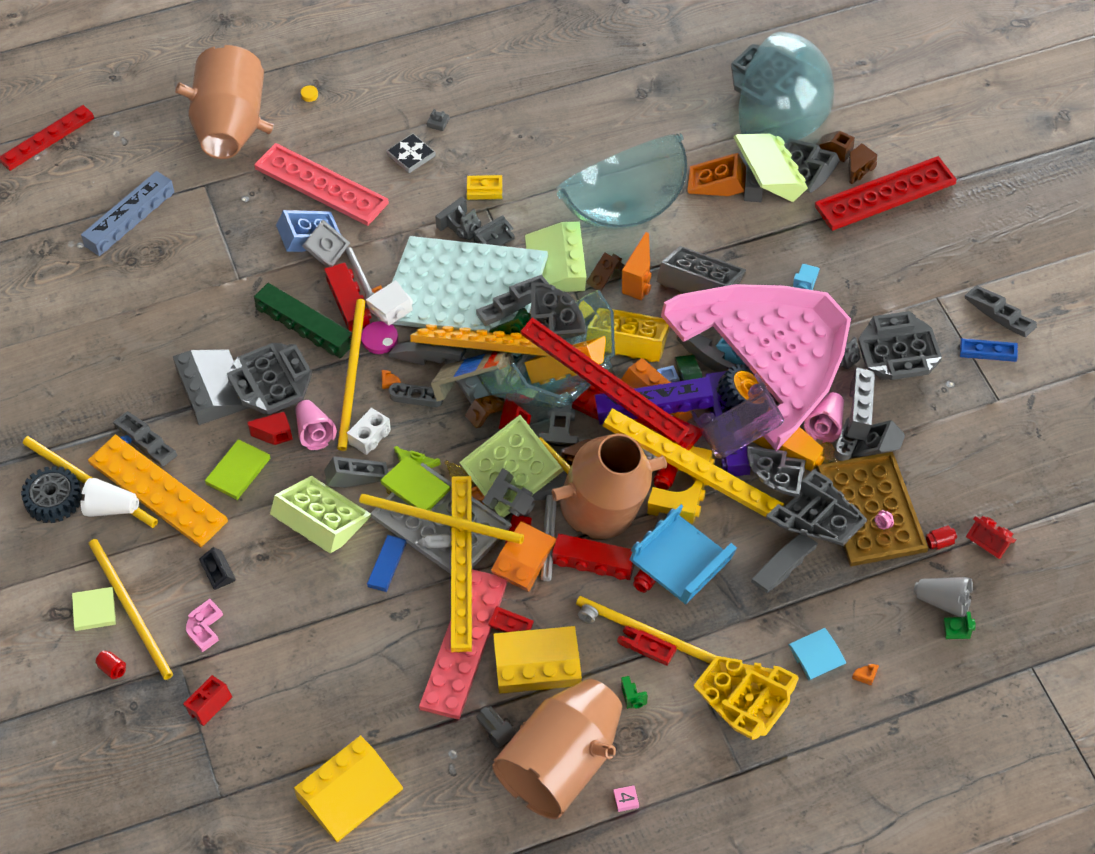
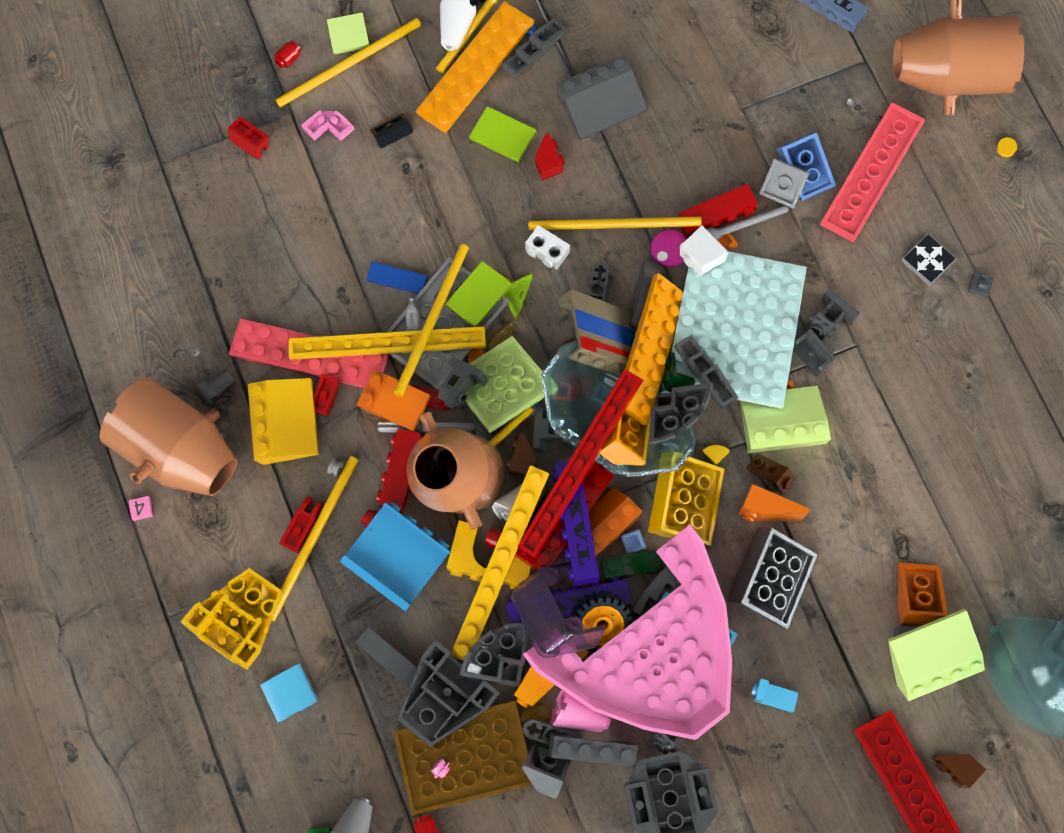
camera: 90 degrees right, 20 degrees up
dark grey piece [226,343,312,415] -> none
dark green brick [254,283,352,359] -> none
yellowish green slope [270,476,371,553] -> none
yellow slope [294,735,403,842] -> none
bright pink cone [295,400,337,450] -> none
dark grey slope [324,457,388,488] -> none
orange tile [382,370,401,389] -> none
yellow plate [467,175,503,200] -> none
clear light blue windscreen [557,133,687,230] -> none
green bracket [621,676,648,709] -> none
dark grey brick [785,138,840,193] -> none
reddish brown slope [816,130,855,162] -> none
orange tile [852,664,879,686] -> none

